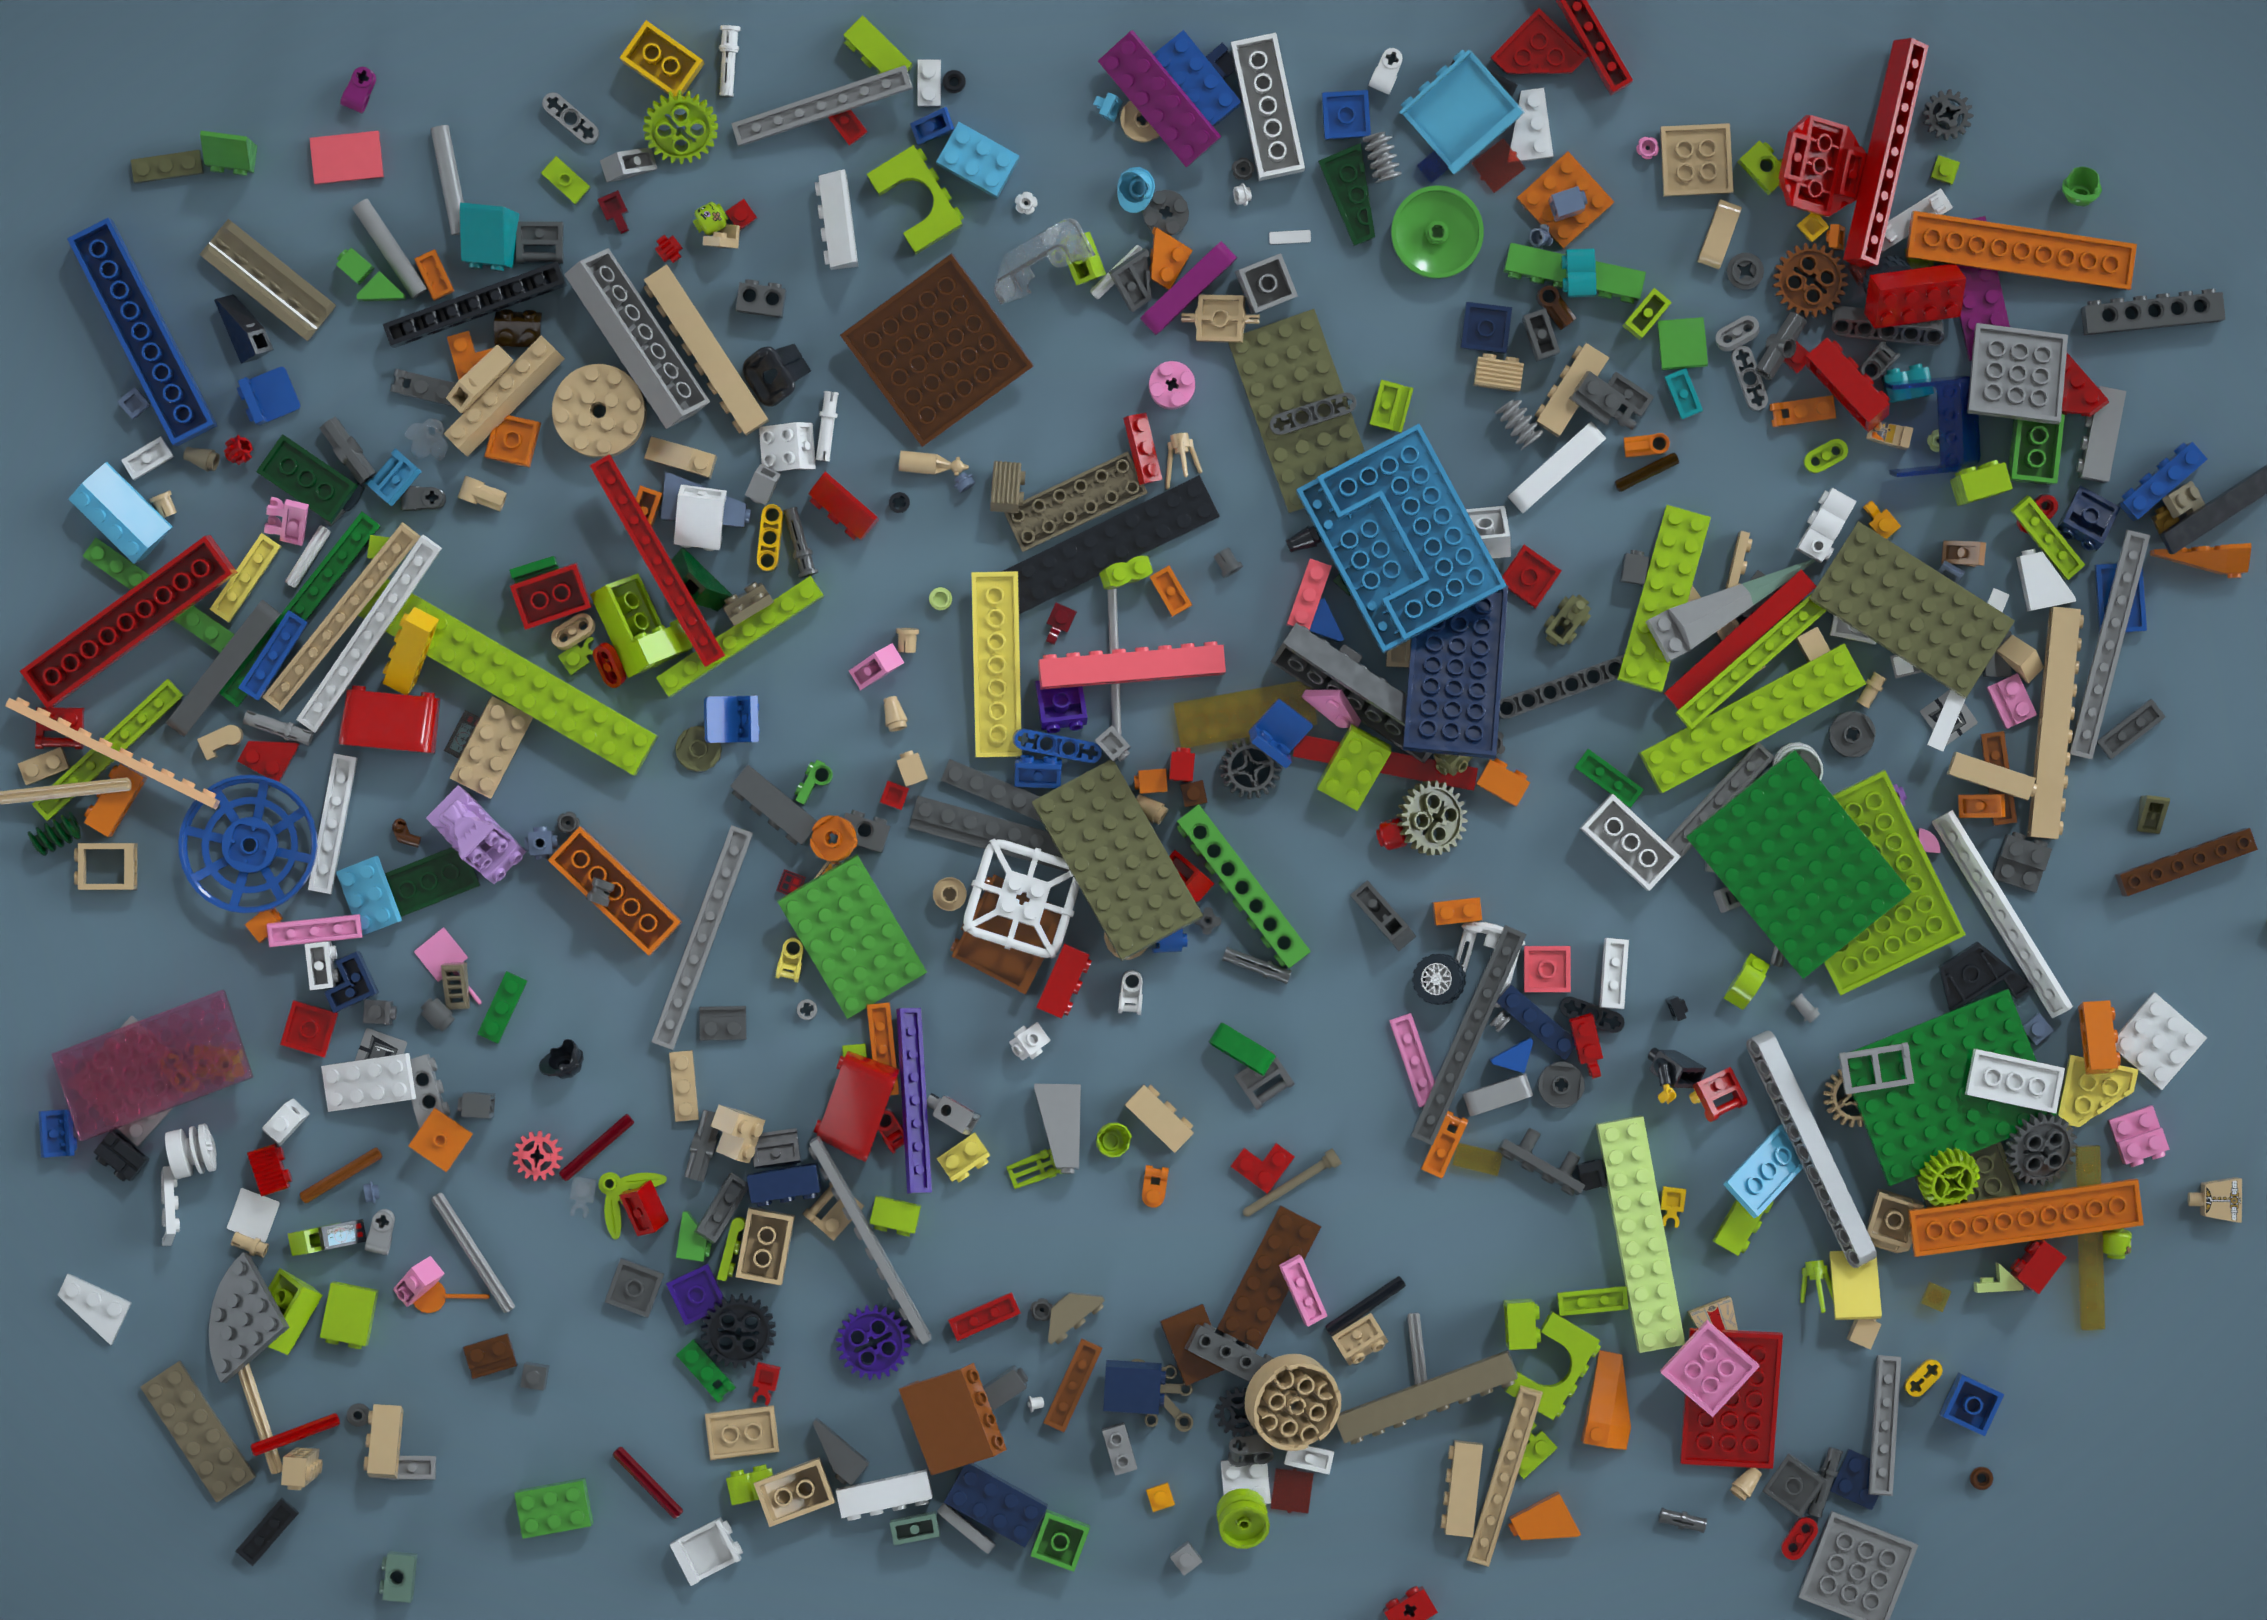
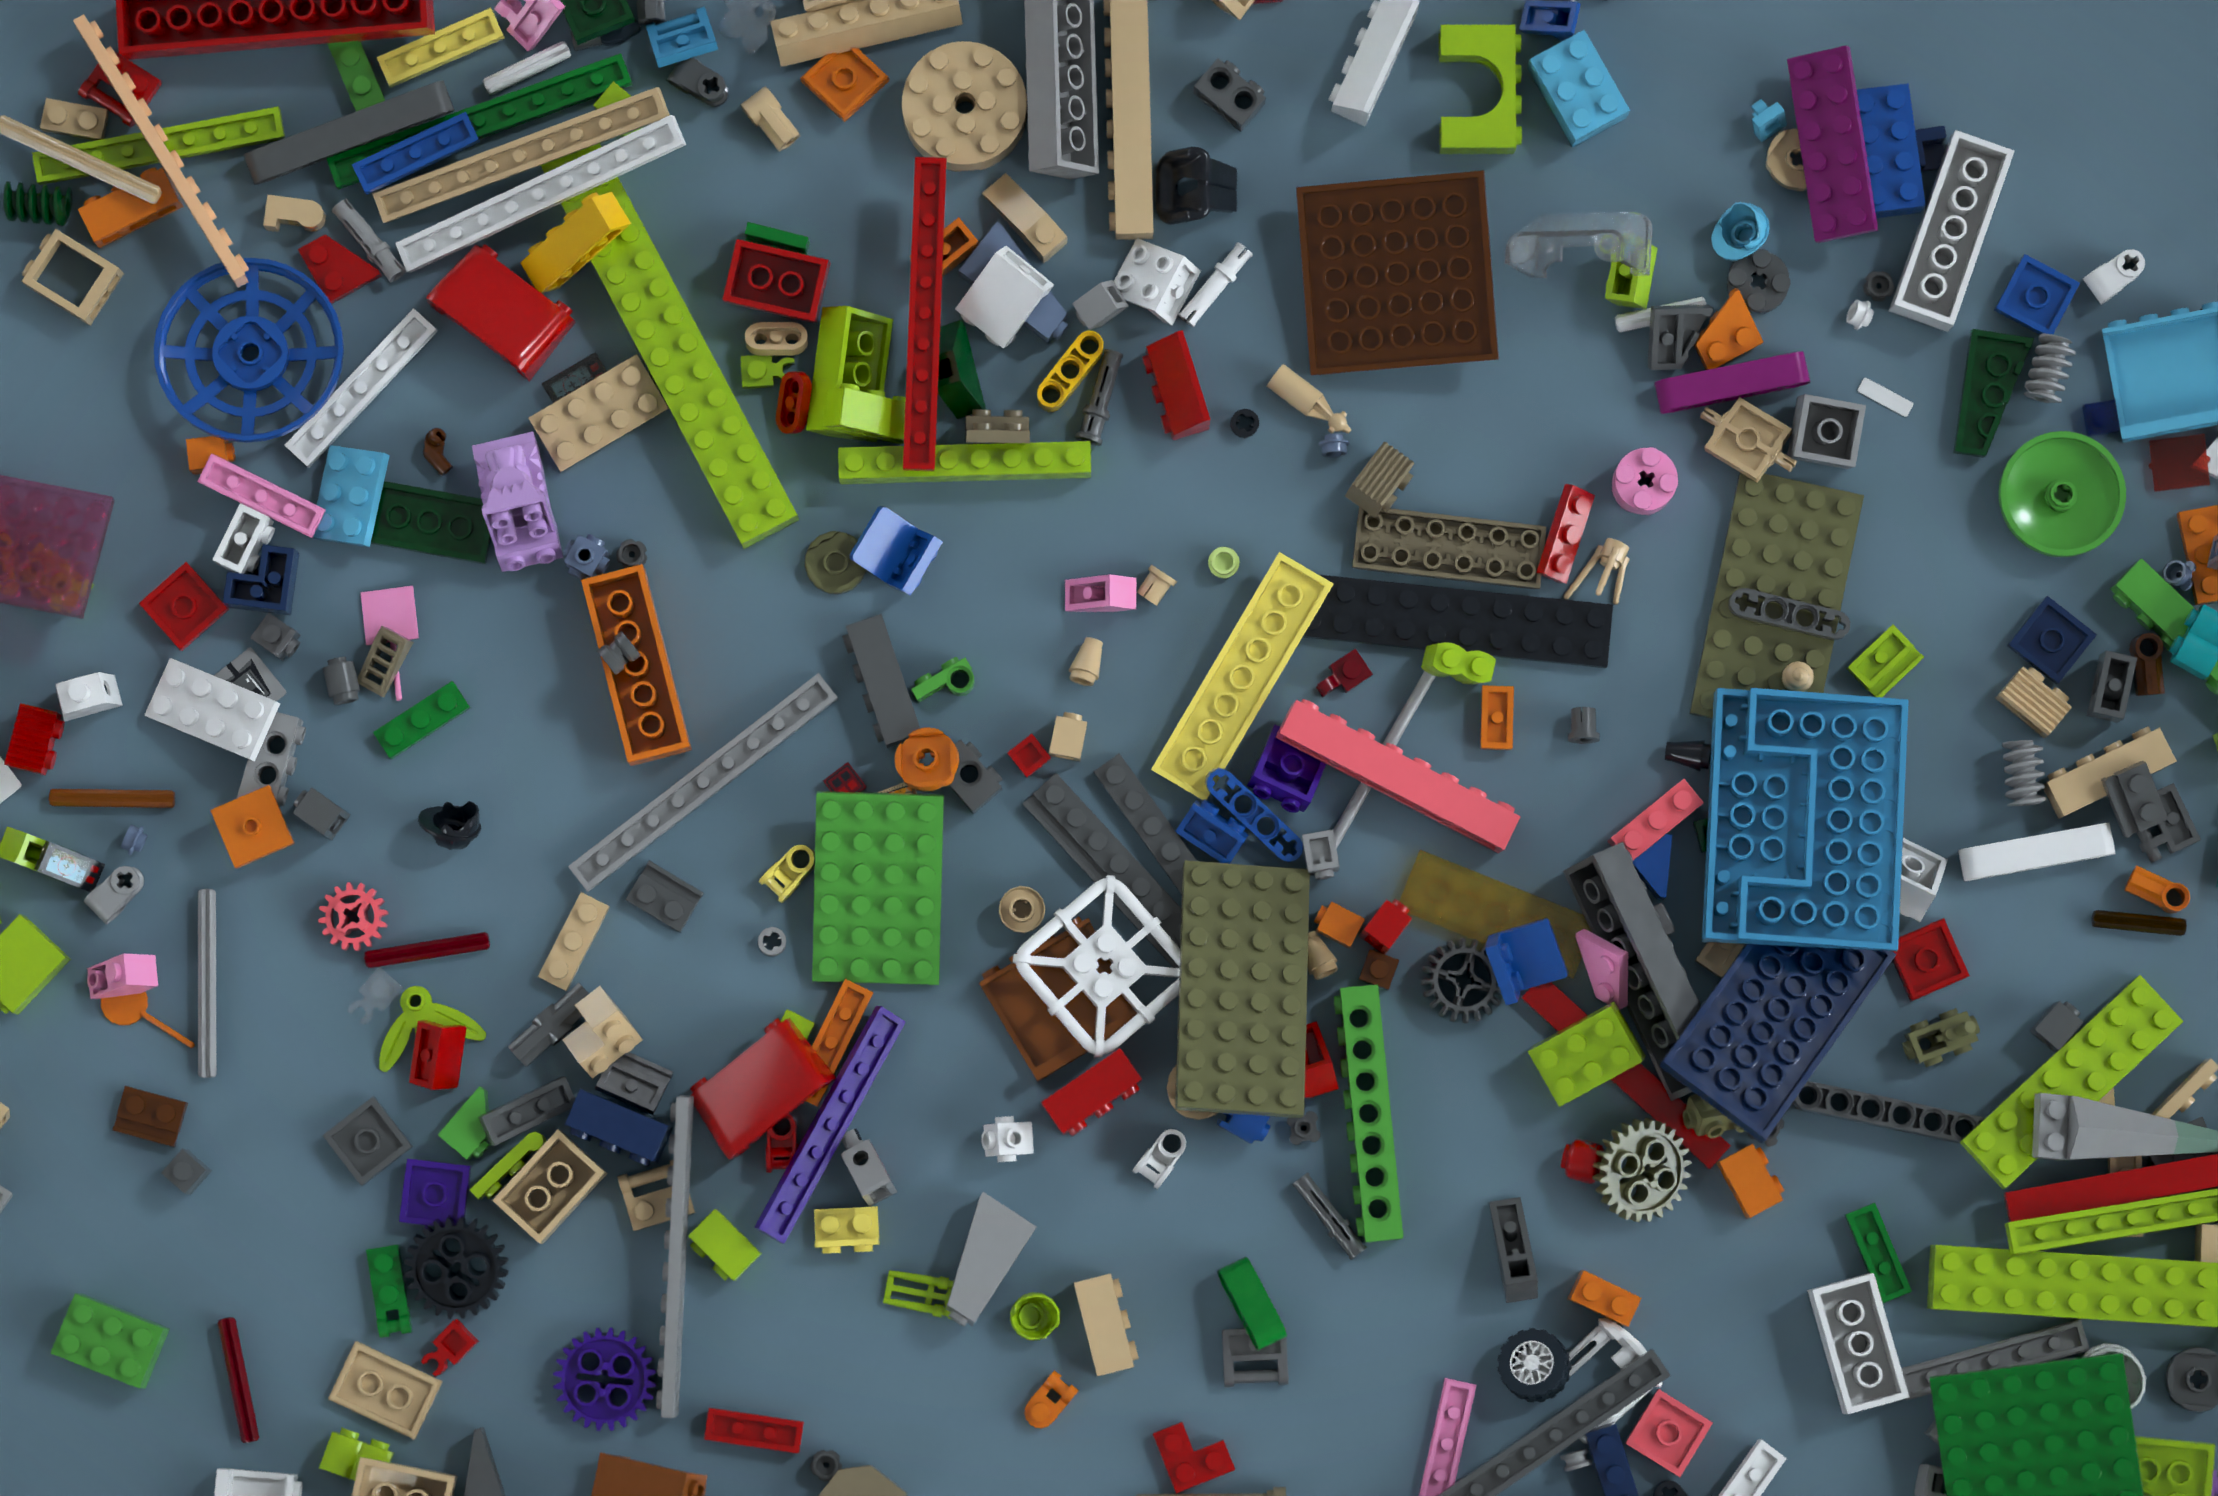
camera: 25 degrees right, 5 degrees down
white plate [1015,192,1038,215] -> none
none -> tan plate [1782,661,1814,692]

